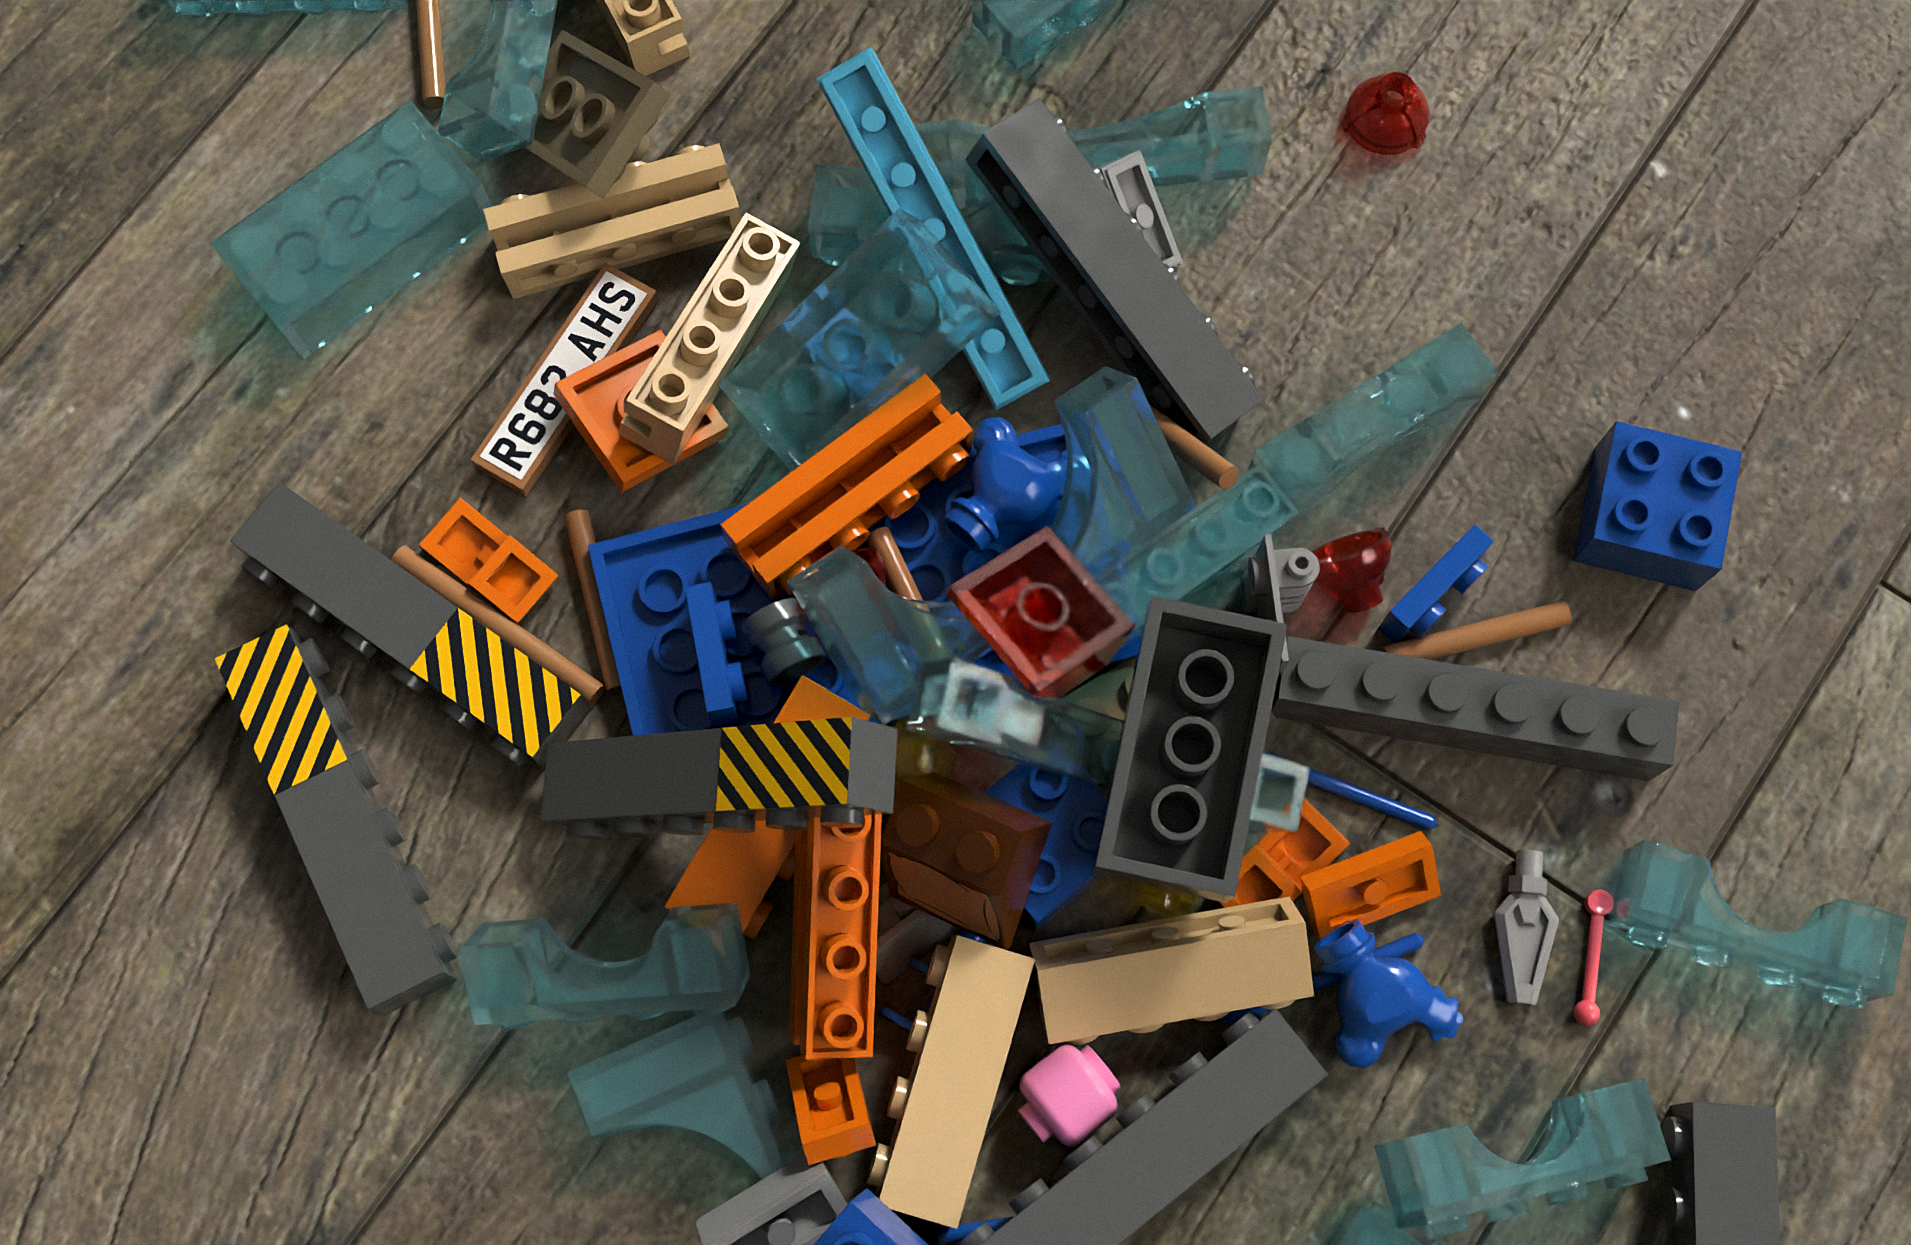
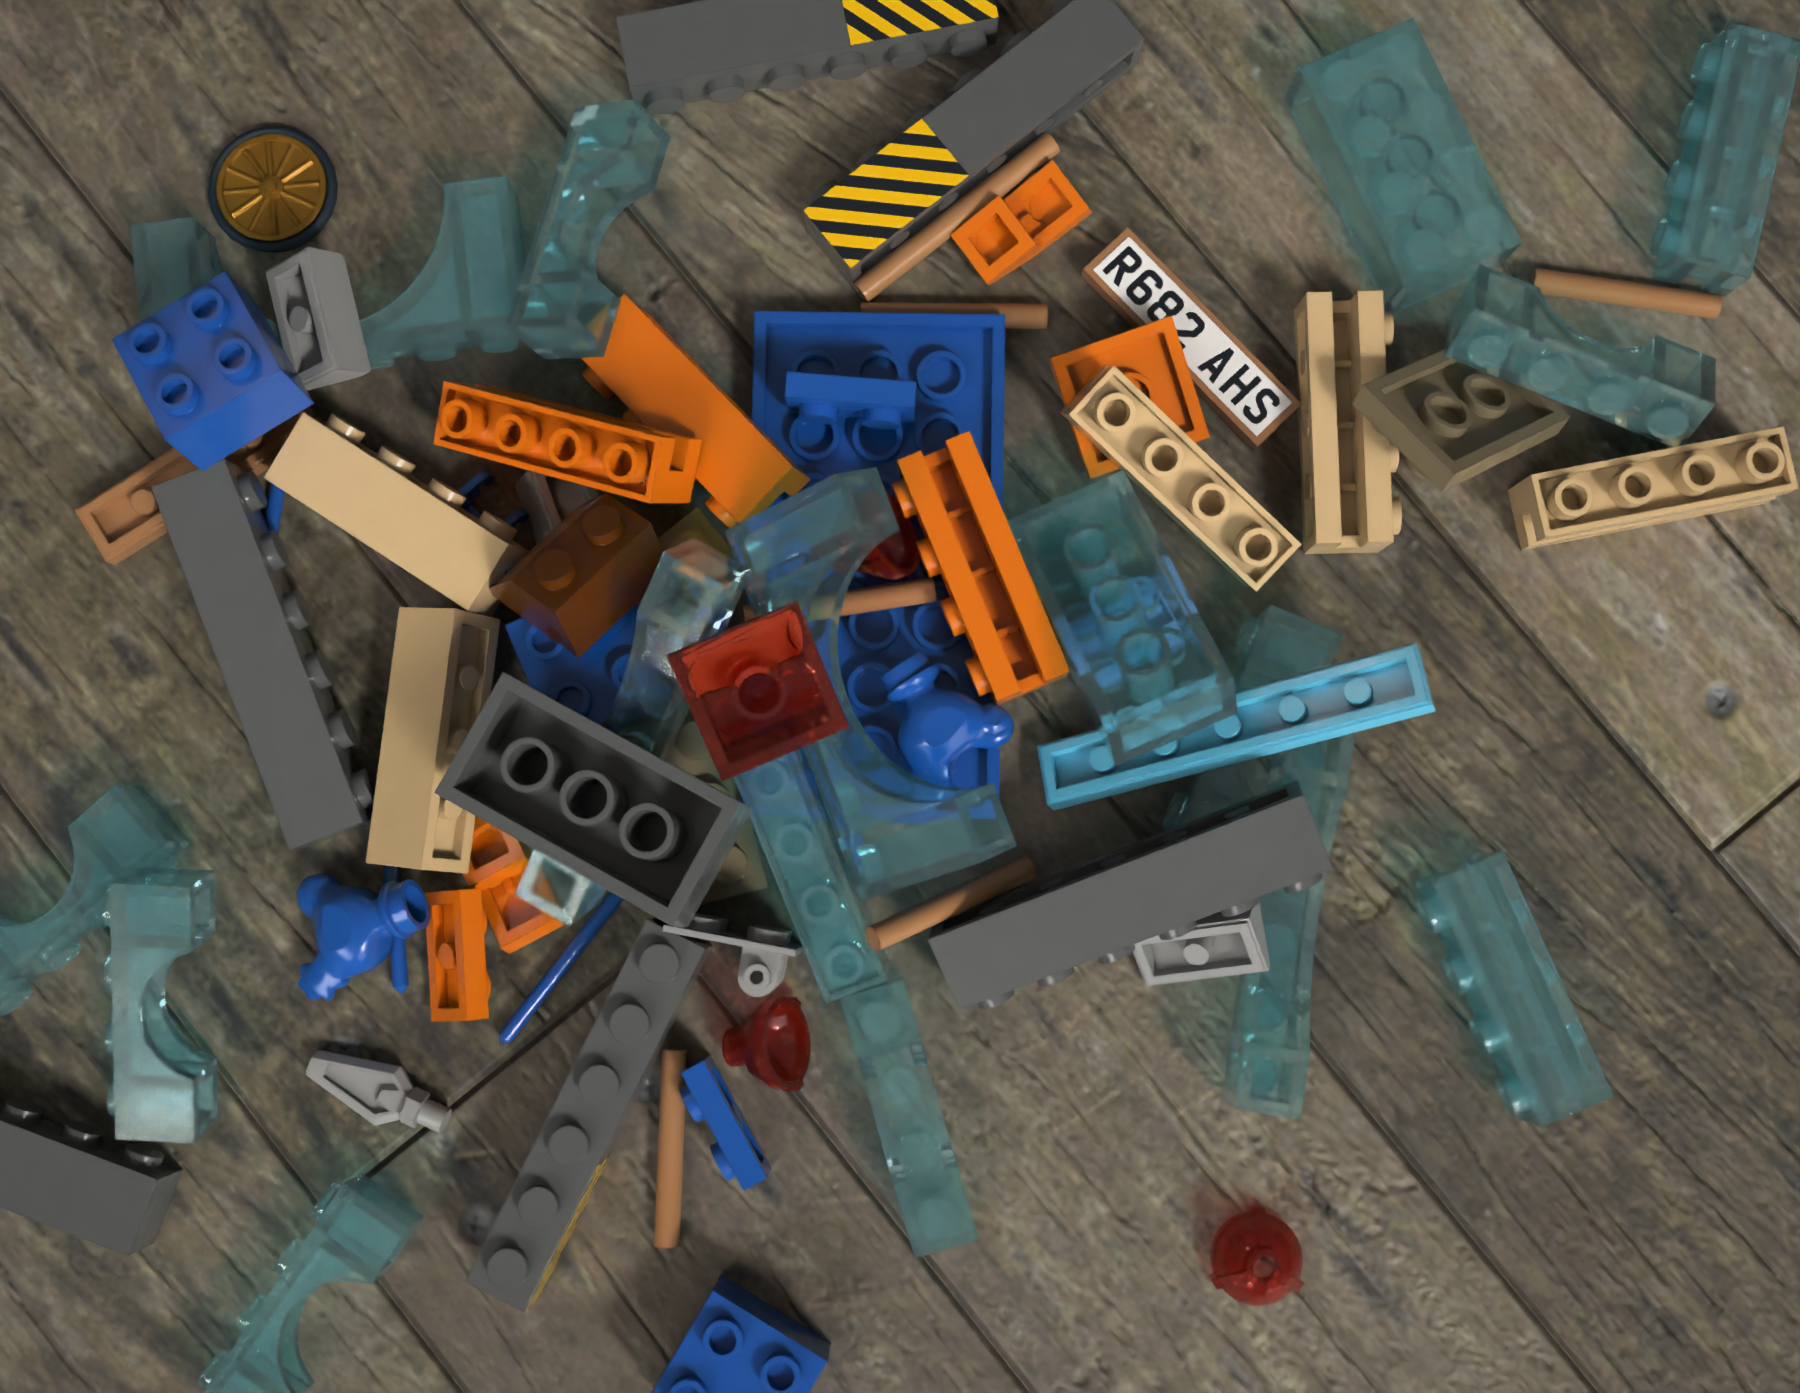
camera: 110 degrees right, 10 degrees up
dark grey brick [541,717,897,840] -> none
dark grey wheel [740,598,827,687] -> none
orange plate [786,1055,876,1165] -> none
bright pink head [1018,1044,1121,1147] -> none
coral hinge [1573,889,1614,1026] -> none

